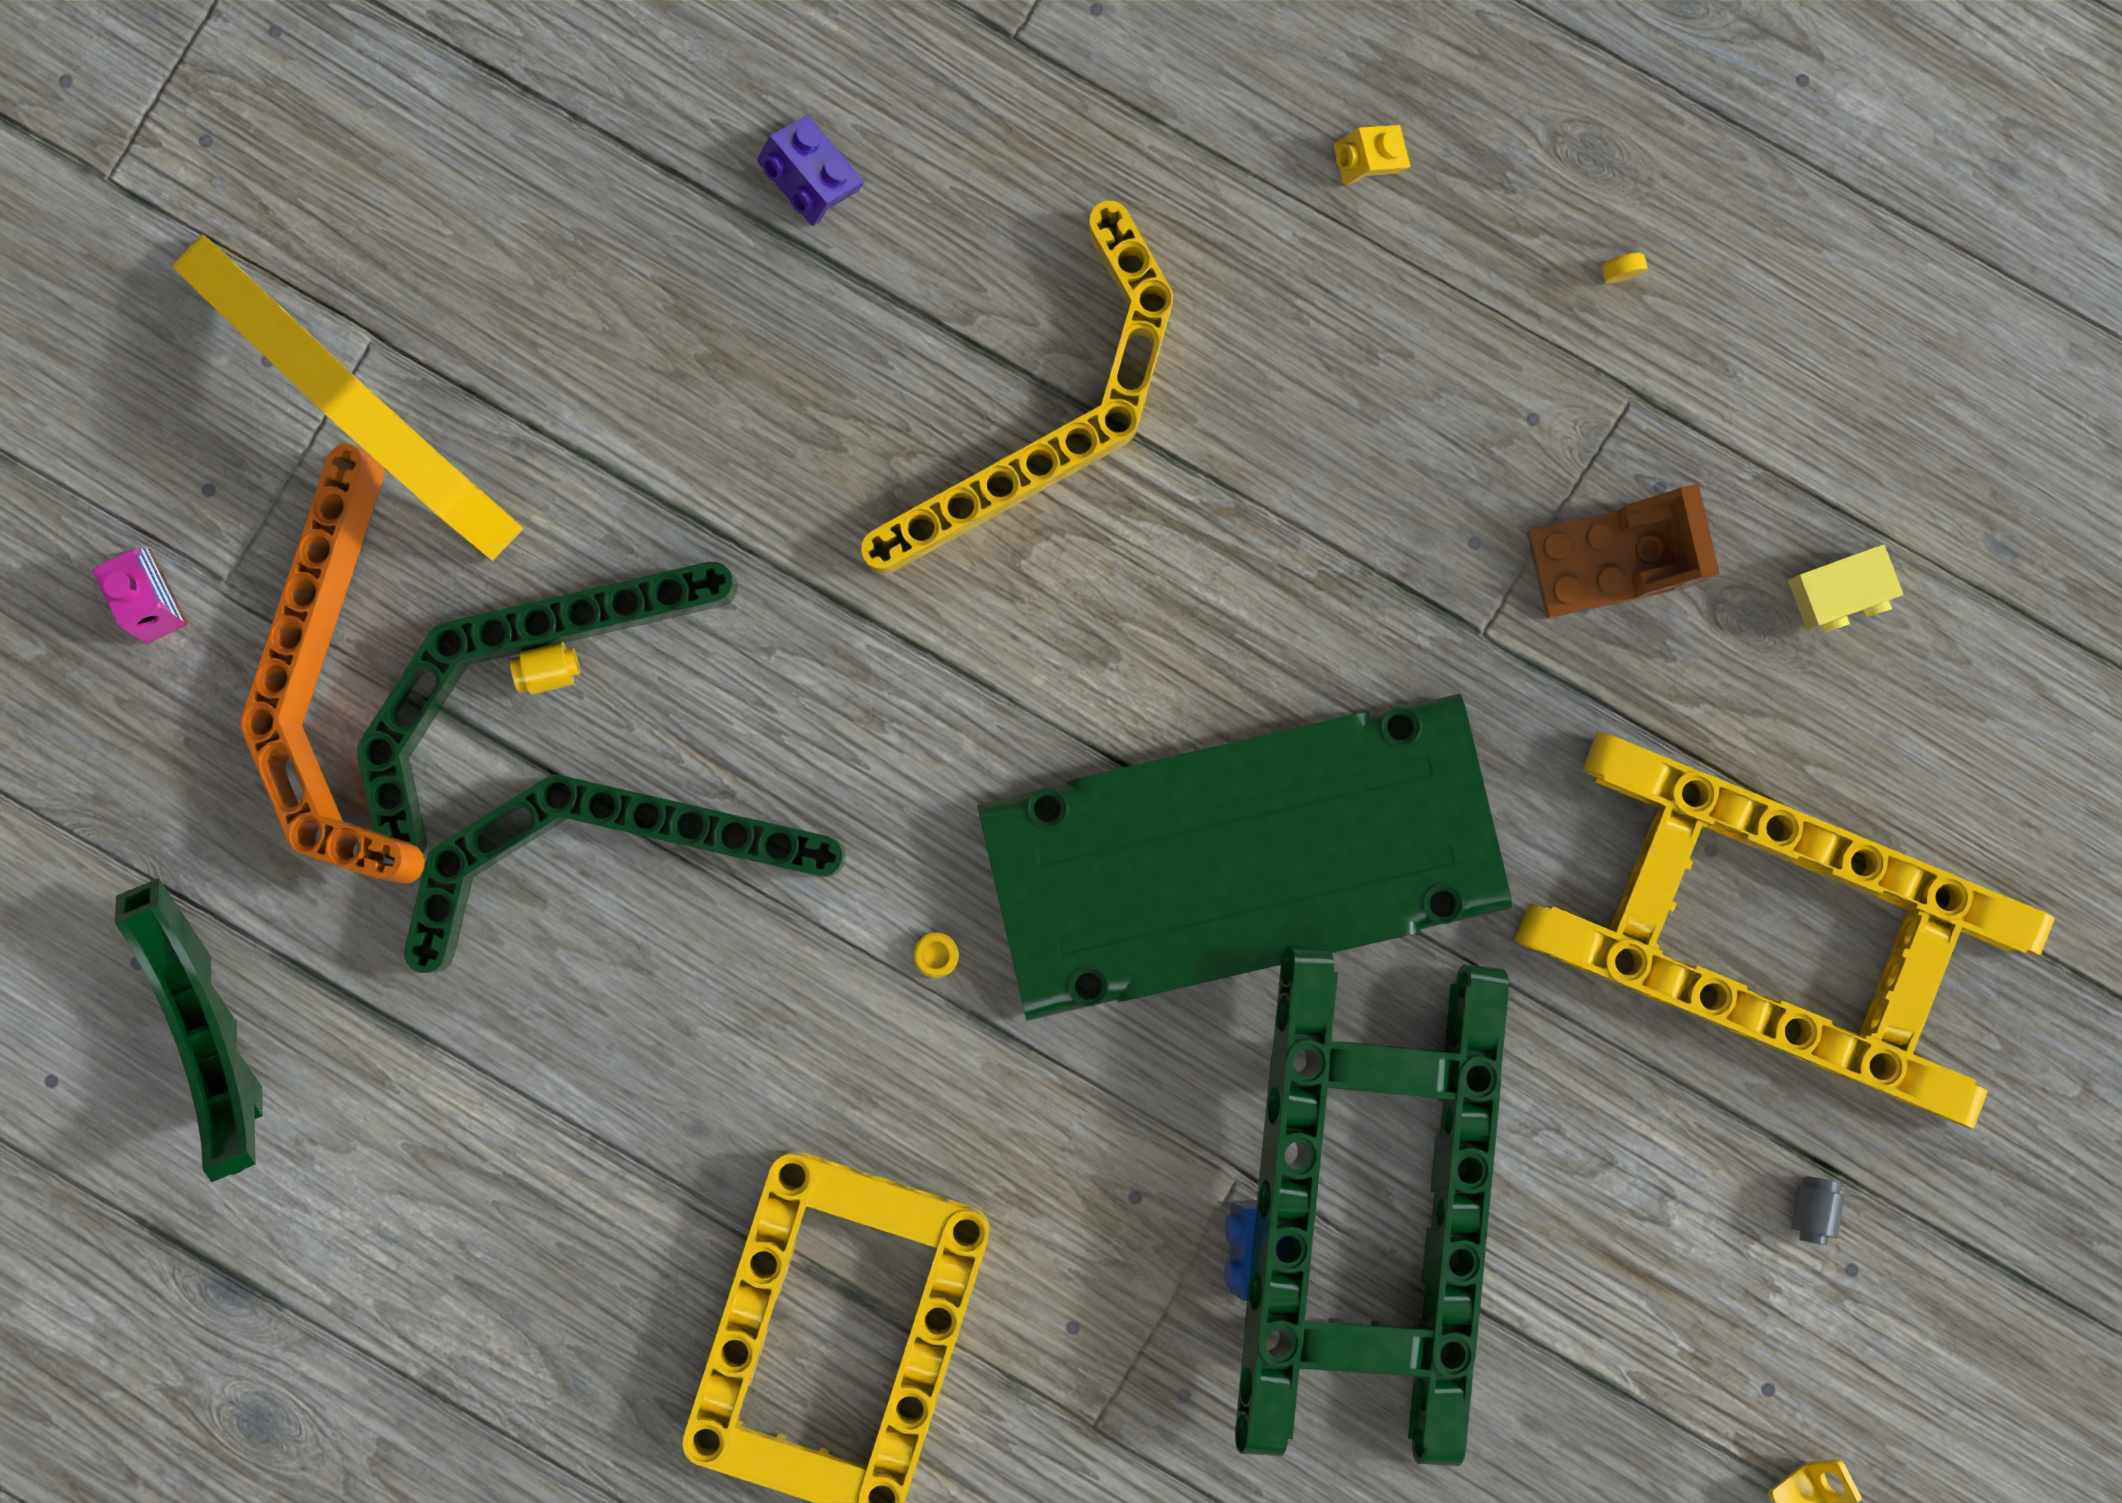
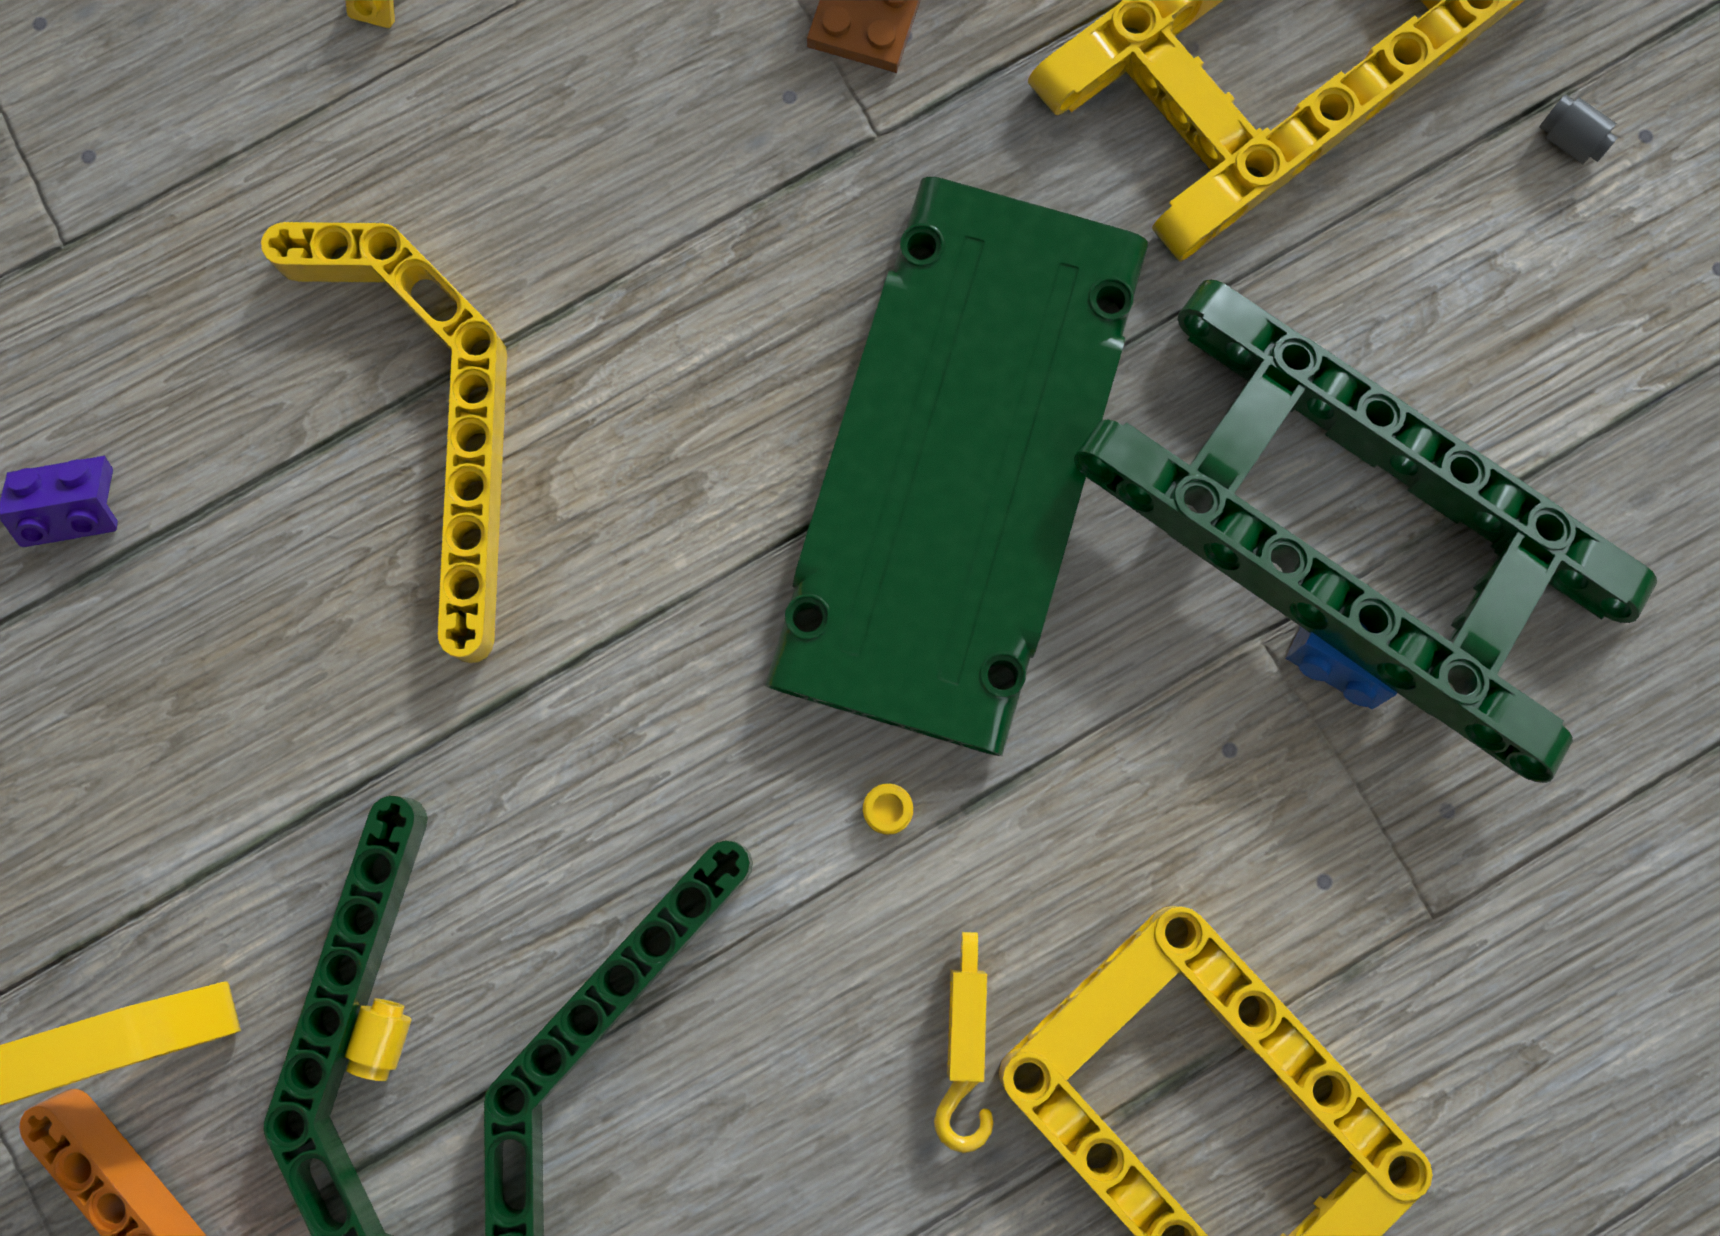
camera: 55 degrees left, 5 degrees down
none -> yellow piece [934,932,994,1153]

